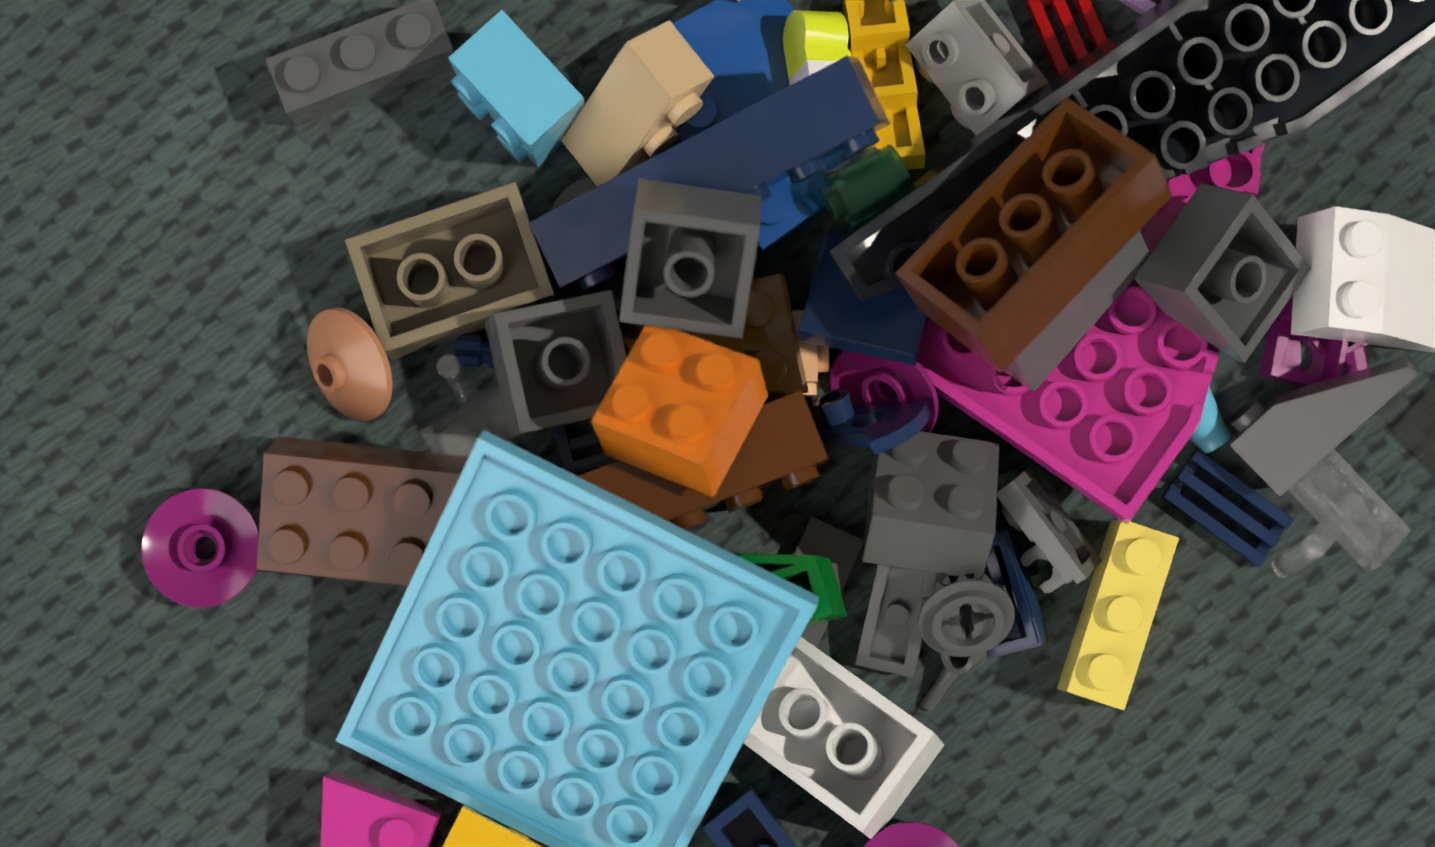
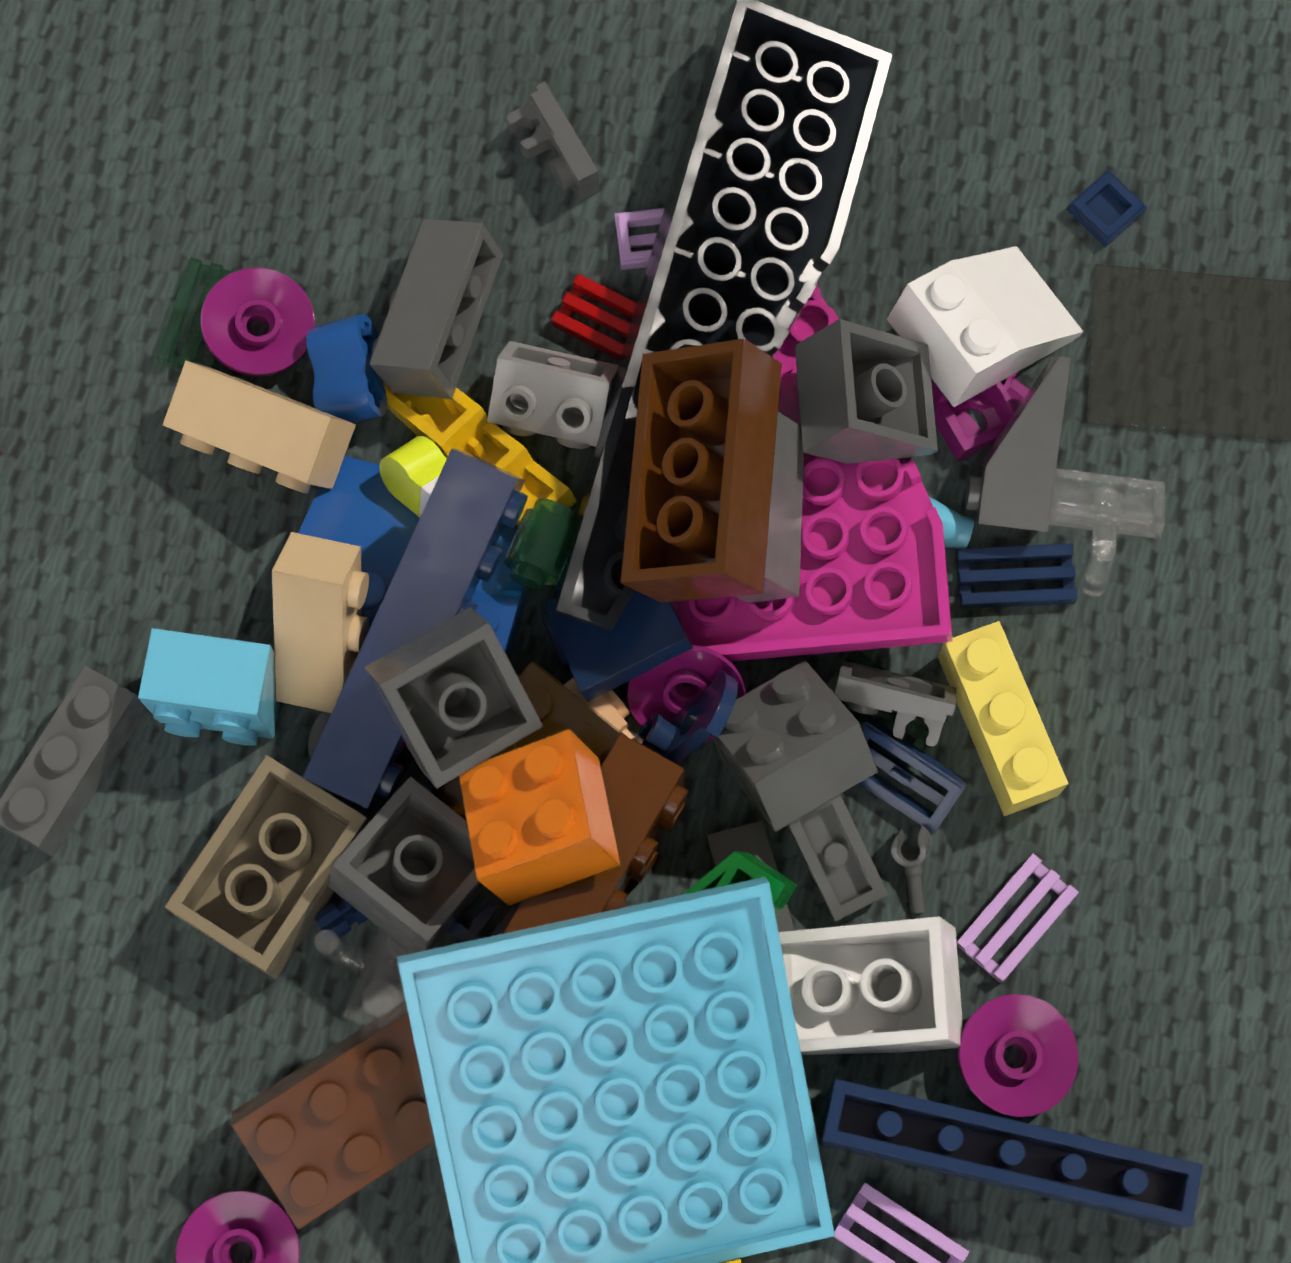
camera: 35 degrees left, 10 degrees down
nougat dish [307,307,393,422] -> none
dark grey gear [917,572,1015,657] -> none
none -> lavender tile [957,854,1079,984]

